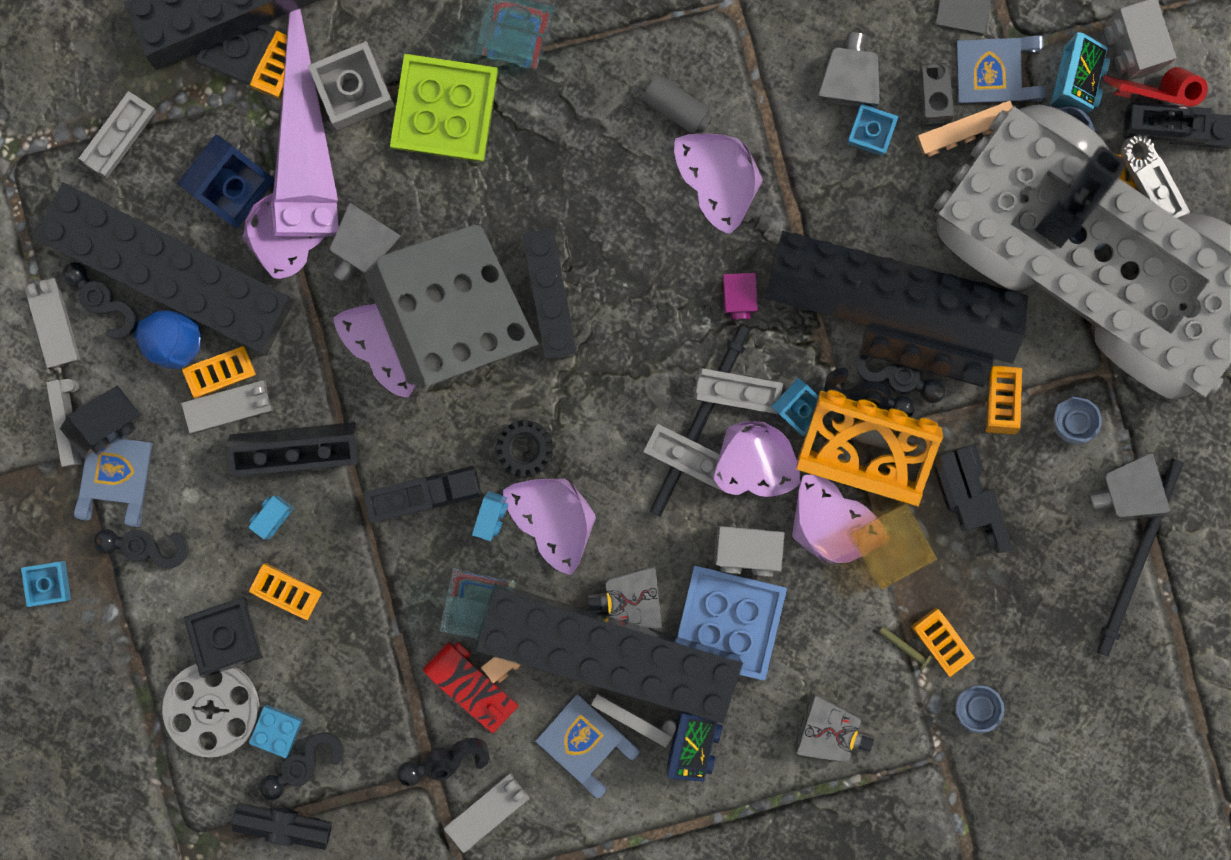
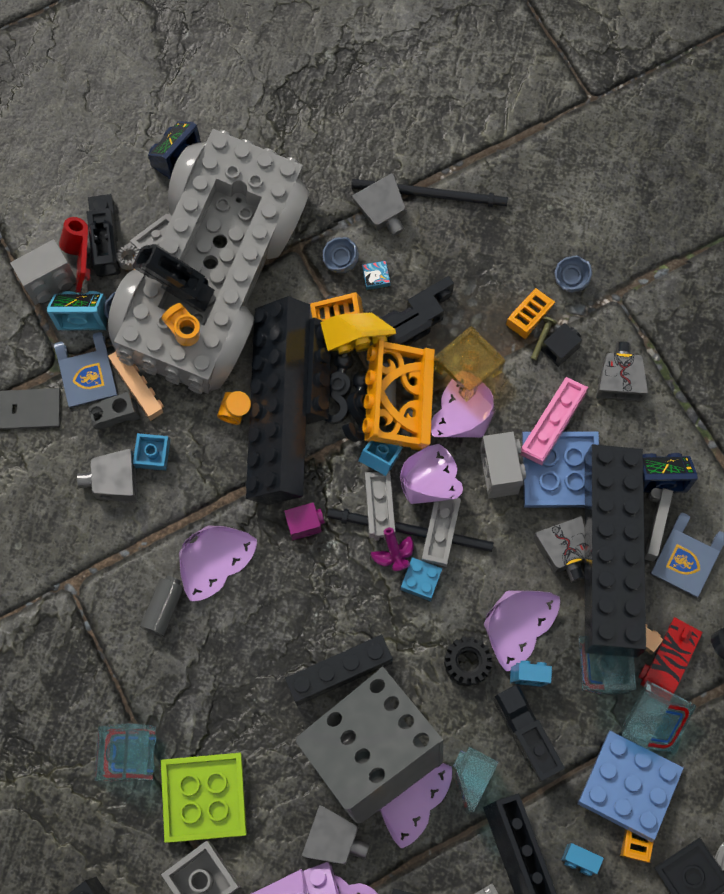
camera: 105 degrees left, 15 degrees down
none -> light orange piece [161,303,200,346]
none -> light orange piece [217,391,251,425]
none -> yellow slope [320,312,396,354]
none -> tile [362,261,390,290]
none -> magenta plant [371,527,414,571]
none -> dark azure piece [401,557,442,601]
none -> clear light blue slope [453,747,499,815]
none -> bright pink tile [519,377,588,465]
none -> black brick [541,323,582,367]
none -> medium blue plate [577,731,683,842]
none -> clear light blue slope [622,680,696,752]

